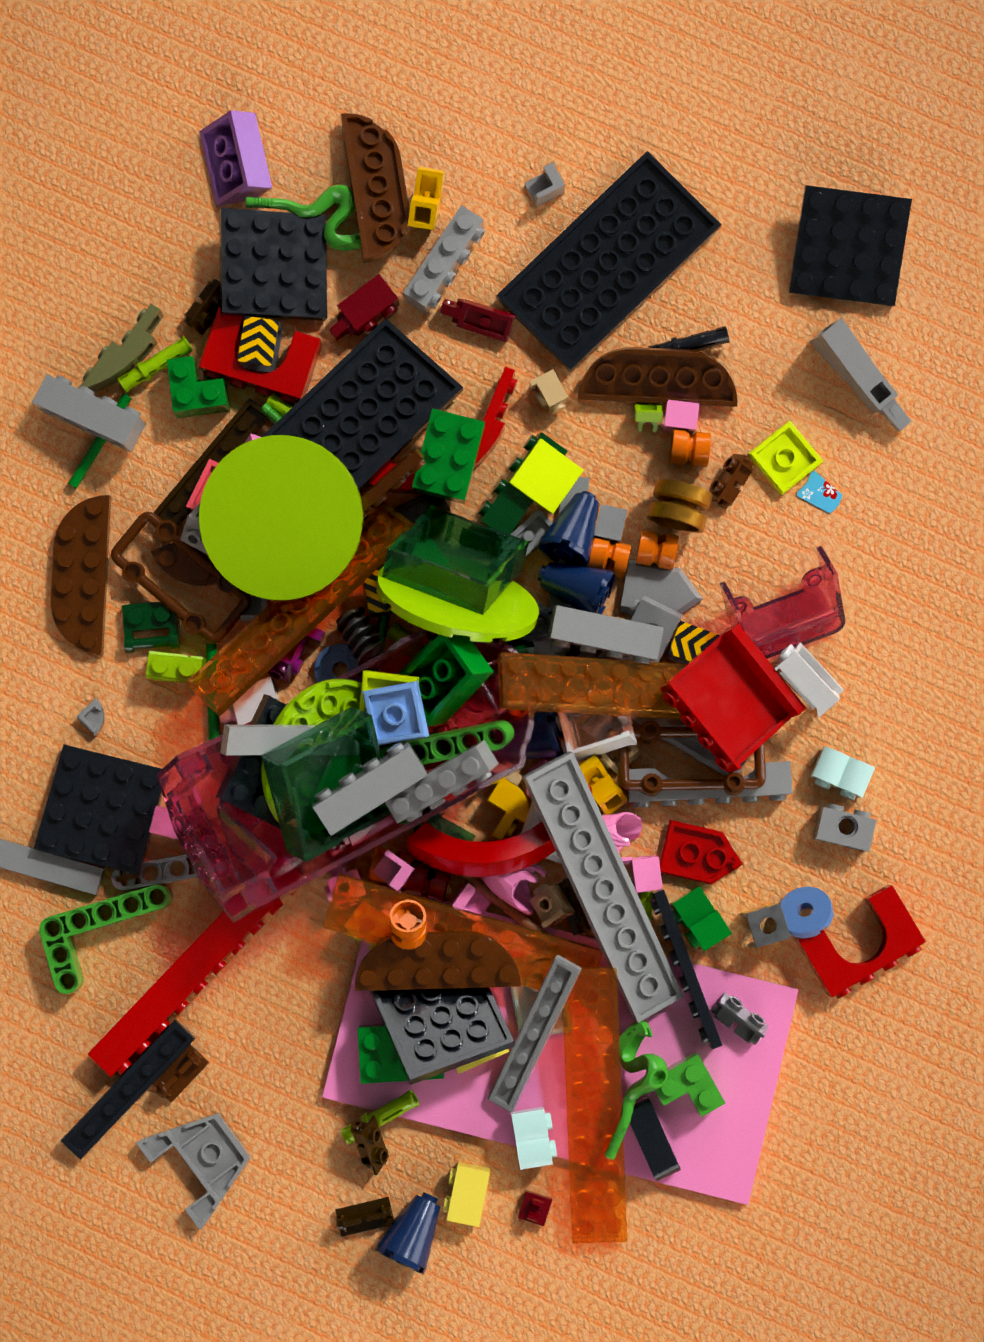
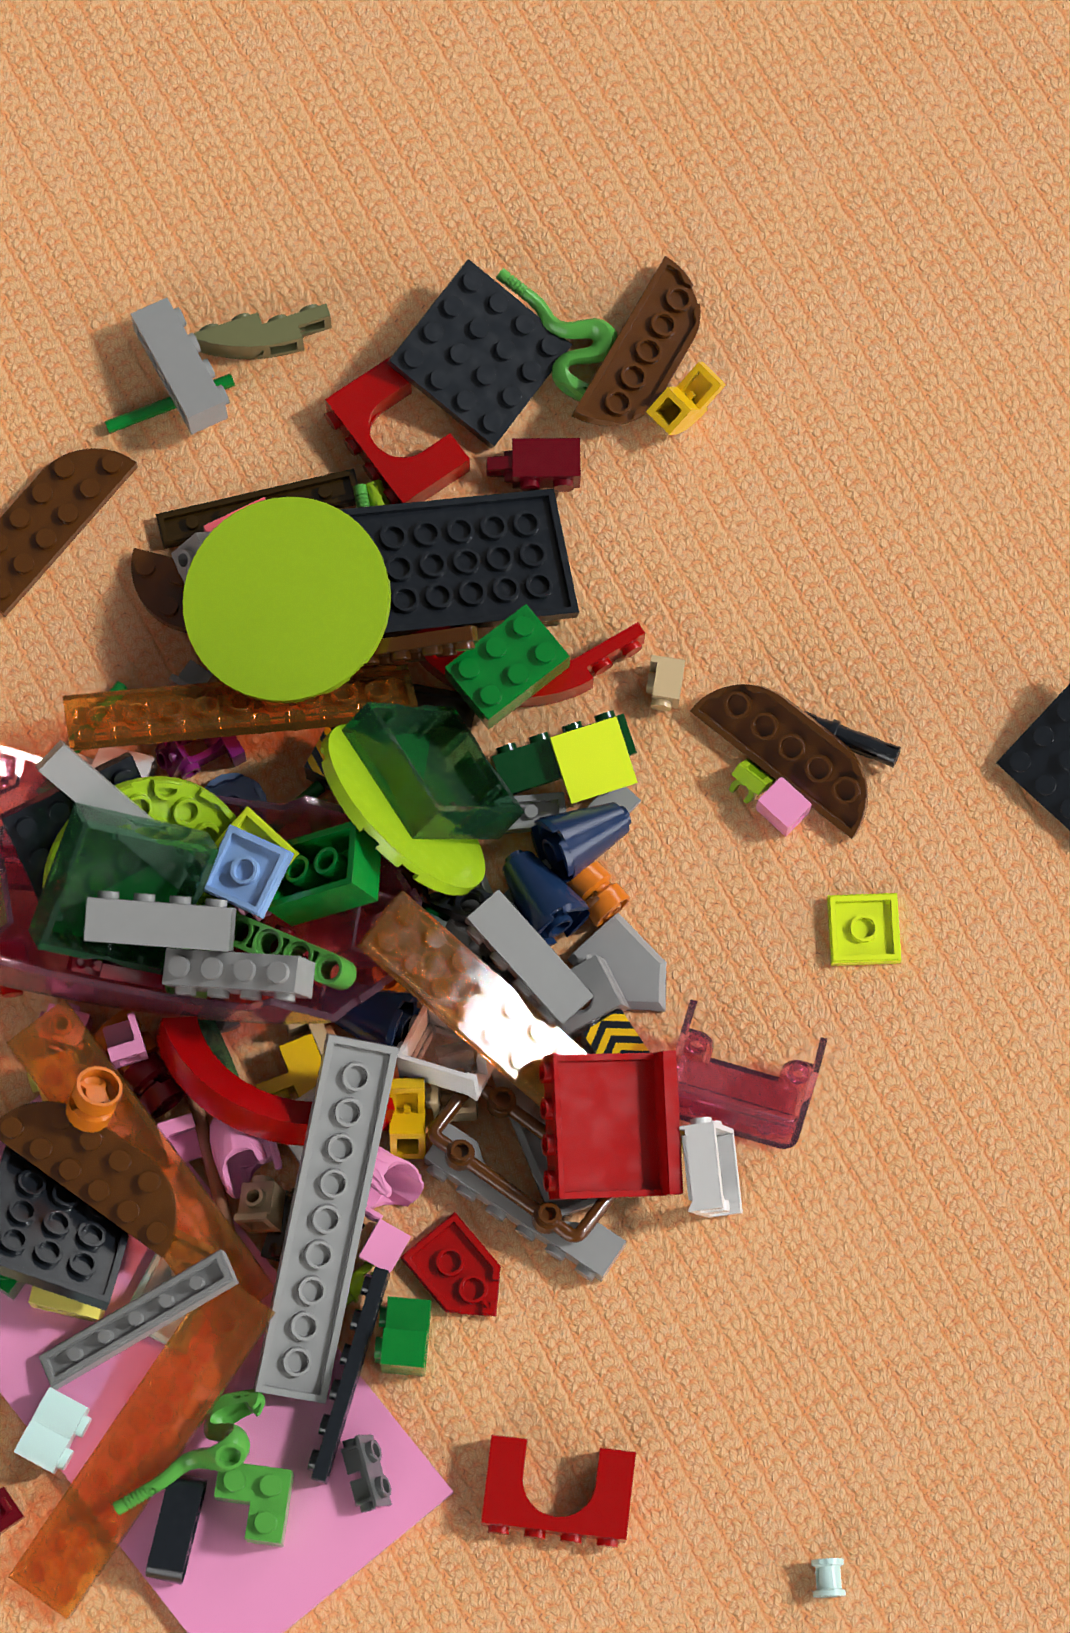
camera: 30 degrees right, 10 degrees down
reddish brown bar [111,512,251,643] -> none
lime pin [117,336,194,393] -> none
dark green plate [122,600,180,653] -> none
lime brick [146,651,206,686] -> none
green brick [167,356,230,418] -> none
dark brown hinge [183,279,220,335] -> none
medium lavender slope [199,110,272,206] -> none
piece [238,316,283,373] -> none
flat silver piece [336,607,386,668] -> none
light grey brick [403,205,485,315] -> none
dark red hinge [440,298,515,342] -> none
black plate [496,151,722,372] -> none
light grey panel [525,162,565,207] -> none
light grey panel [594,505,627,544] -> none
orange wheel [636,529,679,570] -> none
pearl gold wheel [646,479,713,533] -> none
orange wheel [669,429,711,468] -> none
reddish brown hinge [709,454,754,510] -> none
flat silver piece [741,903,791,948] -> none
medium blue tile [780,886,834,938] -> none
medium azure sticker [796,471,842,513] -> none
light grey piece [809,318,912,431] -> none
light aqua brick [810,746,875,801] -> none
light grey brick [813,803,877,852] -> none

